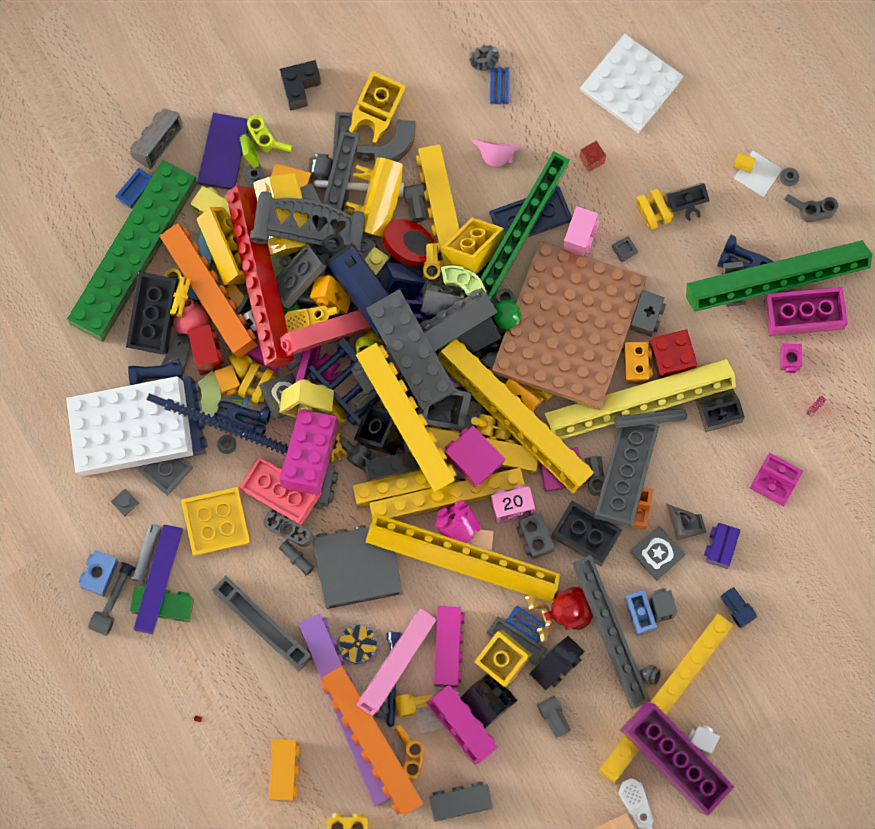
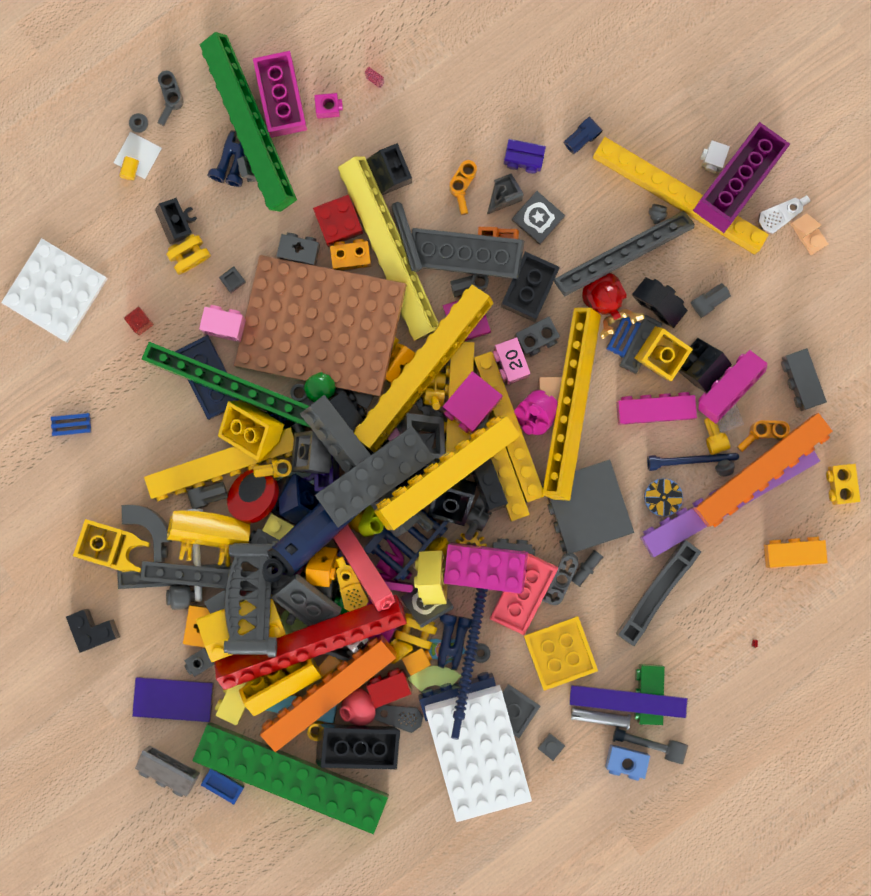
camera: 100 degrees left, 10 degrees up
dark blue piece [128,362,183,385] -> none
yellow pin [170,277,191,317] -> none
lime tile [240,134,260,169] -> none
neon yellow beam [247,115,293,153] -> none
bright pink brick [356,609,437,716] -> none
yellowish green tile [441,266,486,296] -> none
dark grey gear [469,44,499,71] -> none
bright pink hat [473,139,522,167] -> none
medium blue brick [624,590,657,636] -> none
dark grey brick [649,588,678,623] -> none
dark pink slope [750,452,803,507] -> none
none -> light orange beam [450,160,477,215]

